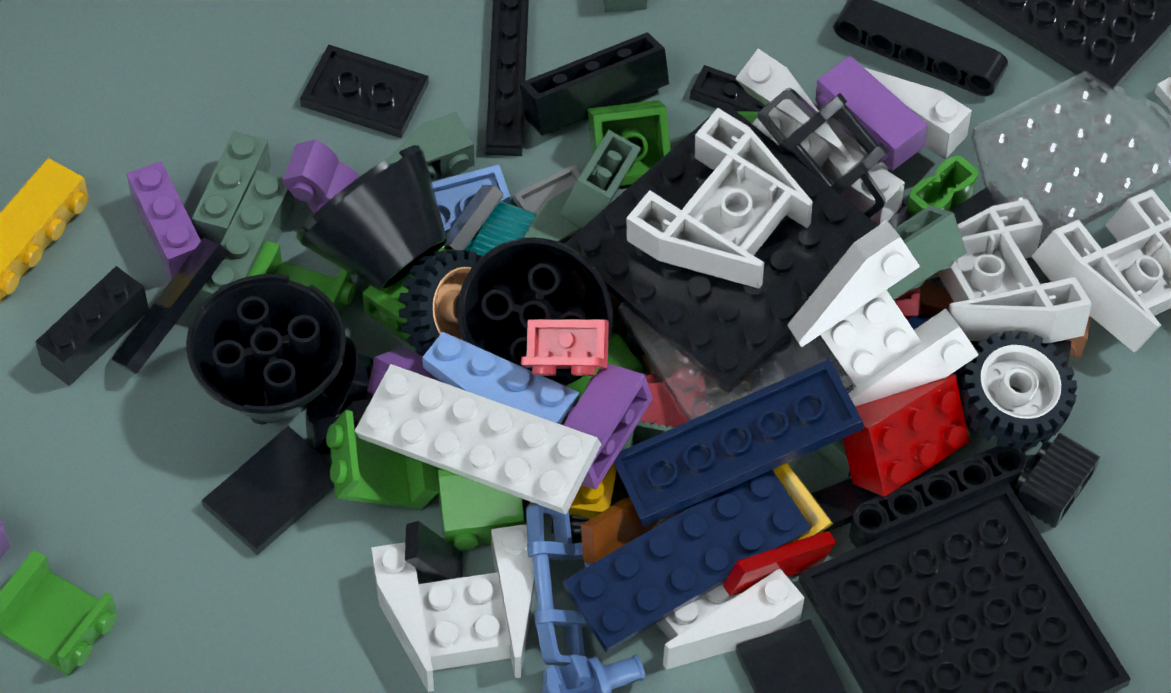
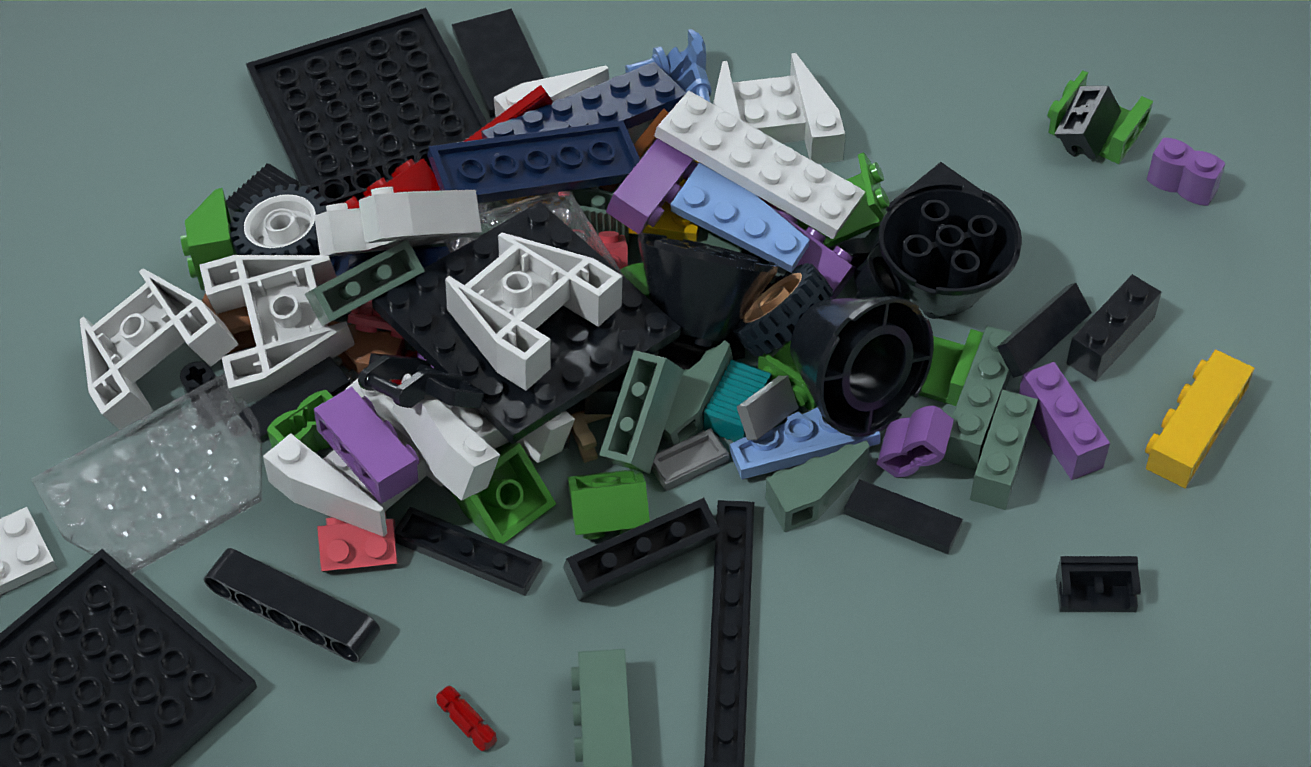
camera: 175 degrees left, 5 degrees down
black tile [300,44,429,138] -> none
black tile [405,521,463,582] -> none
coral bracket [521,320,609,376] -> none
none -> bright green slope [180,188,237,290]
none -> black tile [844,479,963,554]
none -> black hinge [1055,86,1121,159]
none -> black hinge [1056,556,1141,612]

